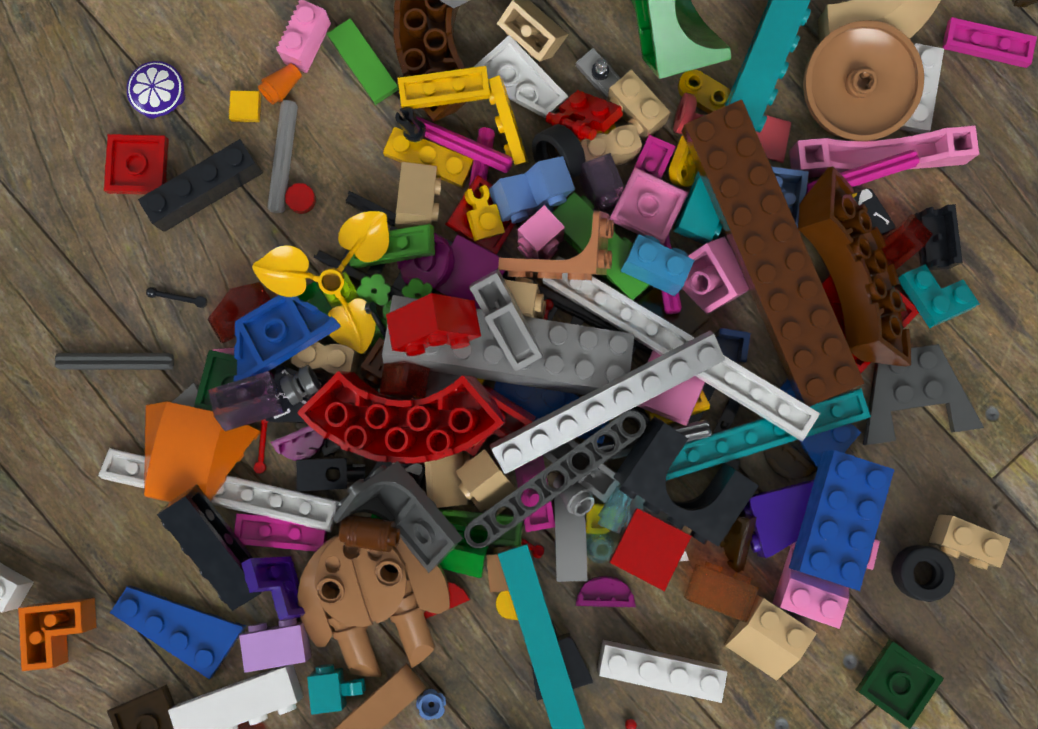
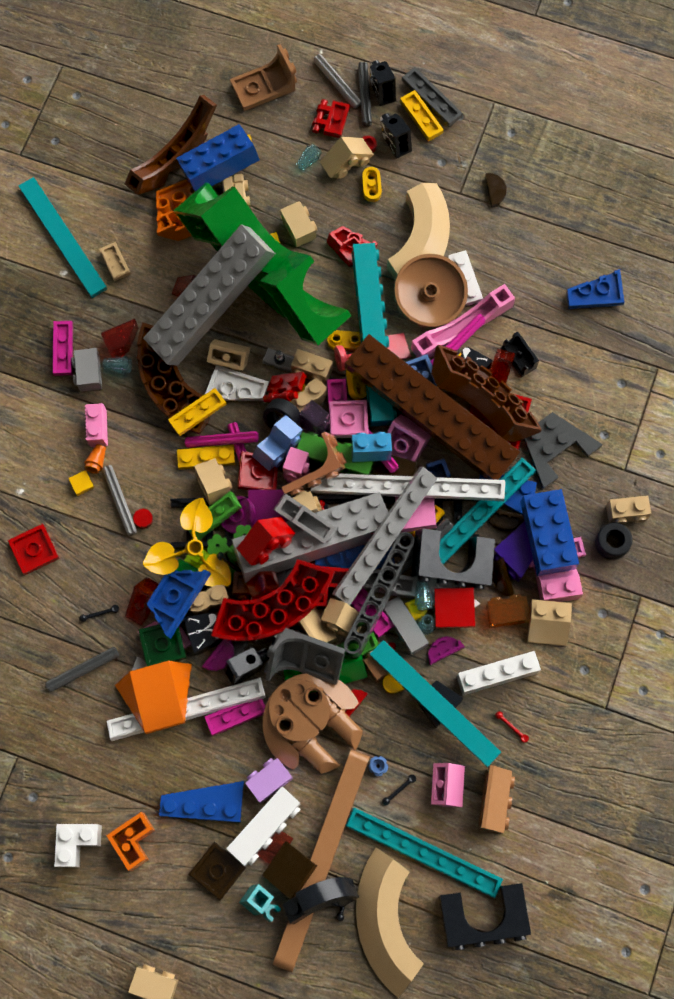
camera: 30 degrees left, 10 degrees down
dish [127,61,186,119] -> none
black brick [138,139,263,232] -> none
black brick [157,485,262,611] -> none
clear purple brick [208,371,284,431] -> none
dark purple plate [241,556,306,620] -> none
red hinge [254,412,269,474] -> none
dark grey wheel [280,365,321,405] -> none
teal brick [307,664,366,715] -> none
bright green tile [327,18,399,105] -> none
reddish brown head [339,515,400,552] -> none
black pin [395,107,426,142] -> none
yellow plate [465,185,505,242] -> none
yellow plate [488,75,529,166] -> none
light grey cone [553,474,594,516] -> none
dark green plate [855,640,944,729] -> none
teal plate [898,265,980,329] -> none
dark pink plate [942,17,1037,68] -> none

